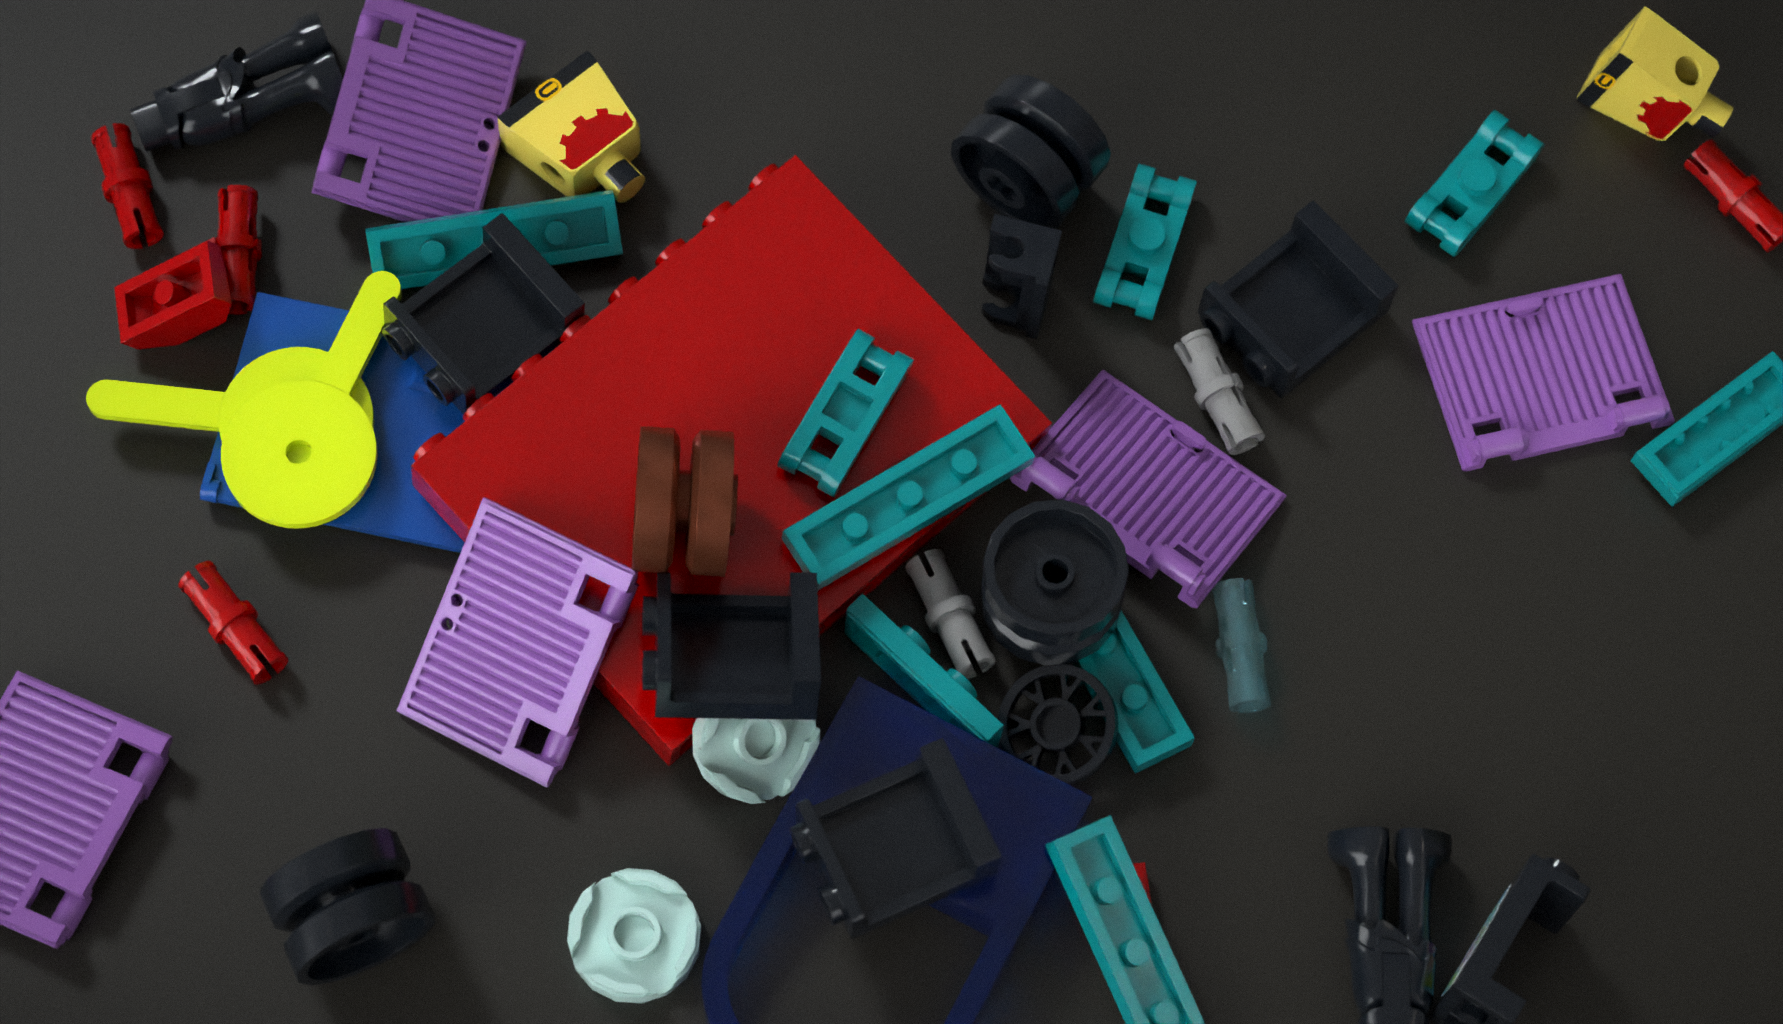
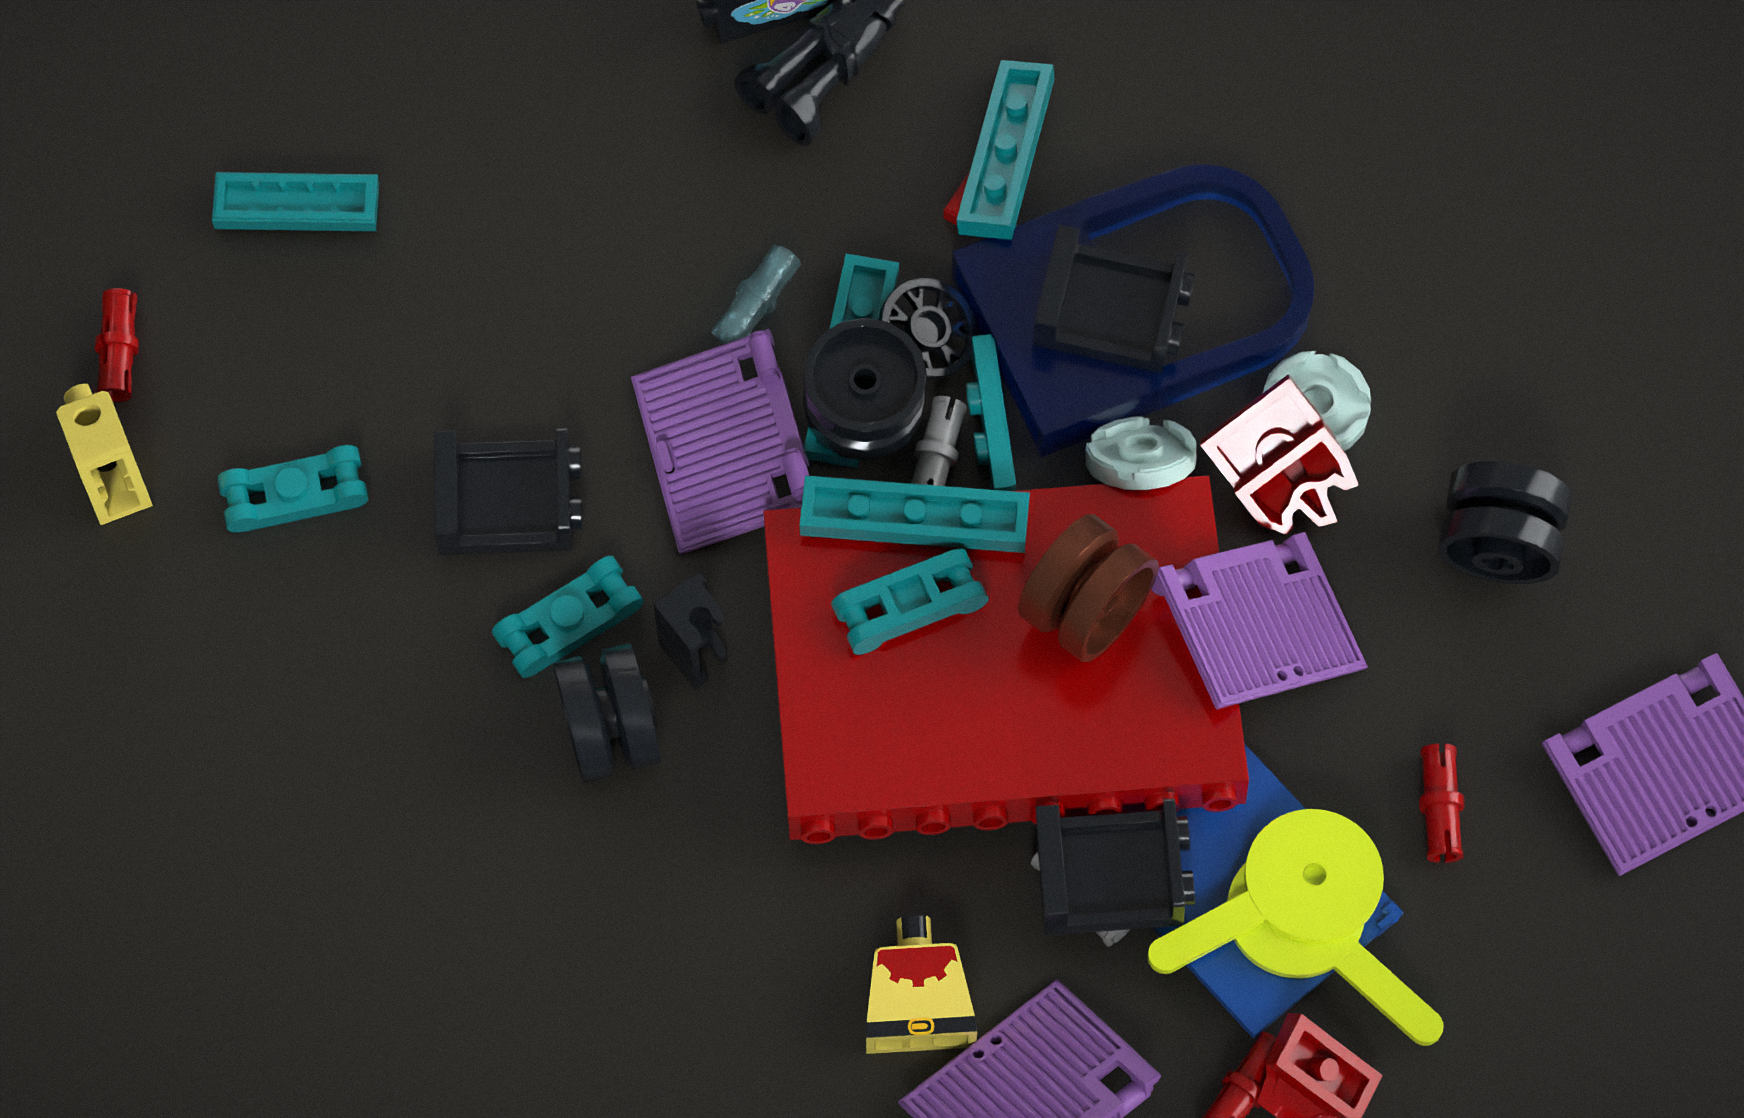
camera: 135 degrees left, 0 degrees up
teal plate [365,190,623,289] -> none
black panel [642,572,821,720] -> none
light grey pin [1174,328,1265,455] -> none
medium lavender window [1412,274,1675,472] -> none
none -> plate [1200,374,1358,535]

